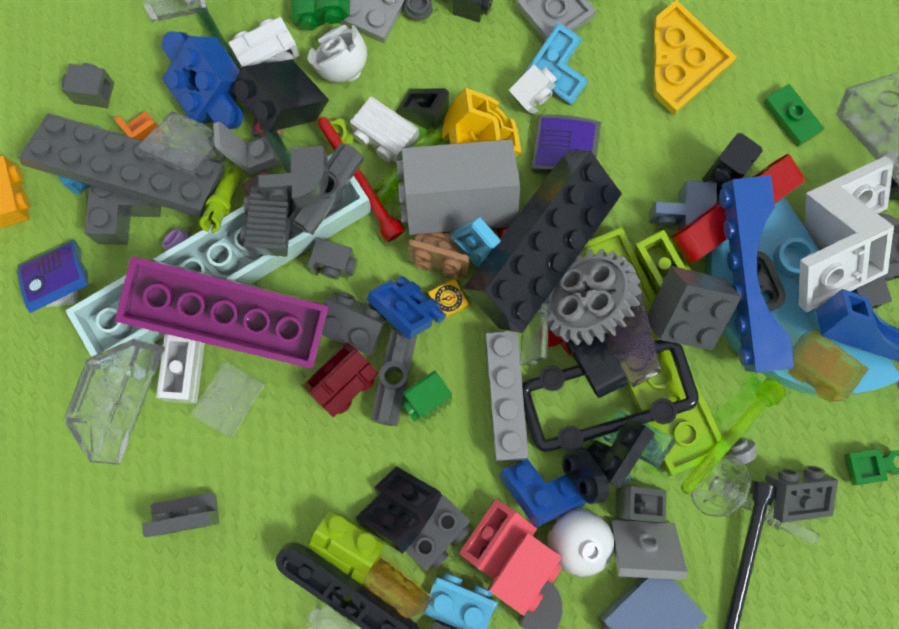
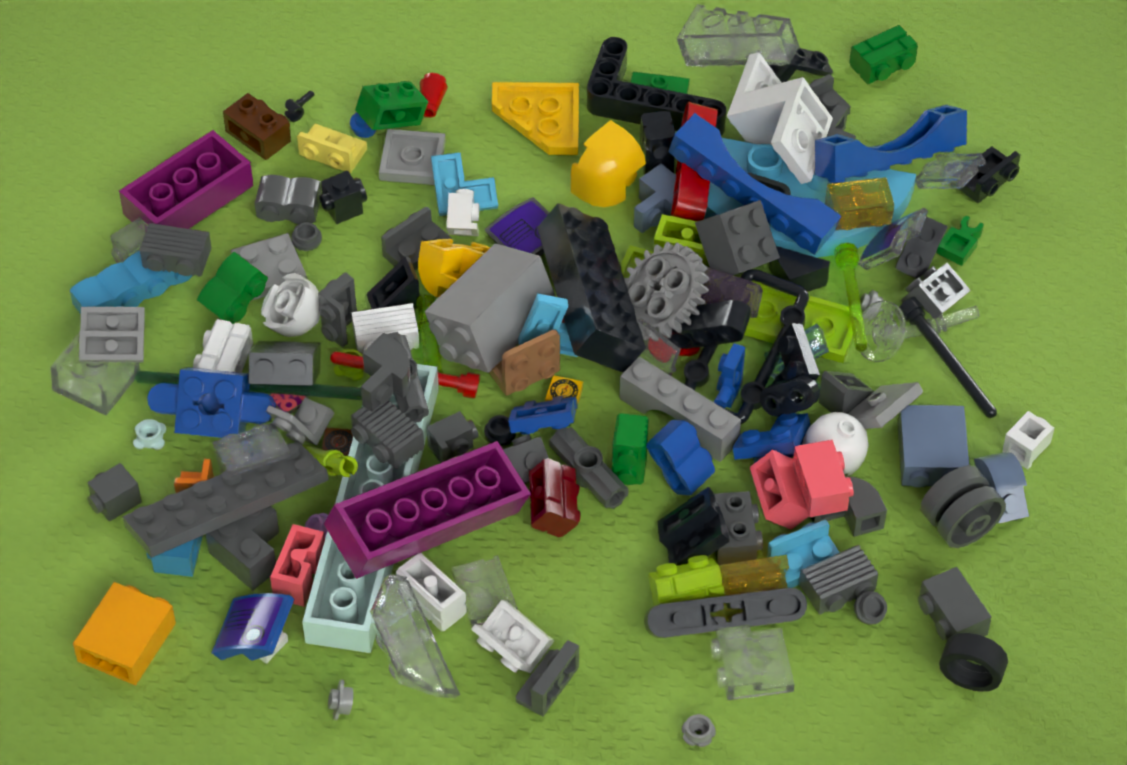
camera: 45 degrees left, 25 degrees down
none -> light aqua plate [133,419,167,450]
none -> coral brick [270,524,325,607]
none -> dark grey bracket [318,272,357,348]
none -> light grey plate [328,680,353,720]
none -> dark grey bracket [381,207,452,270]
none -> white bracket [471,600,554,673]
none -> black plate [484,415,516,446]
none -> yellow brick [571,120,646,207]
none -> black beam [587,37,726,136]
none -> blue brick [647,420,715,495]
none -> blue plate [714,343,745,409]
none -> black slope [769,246,830,292]
none -> clear slope [858,207,928,270]
none -> black bracket [895,213,948,279]

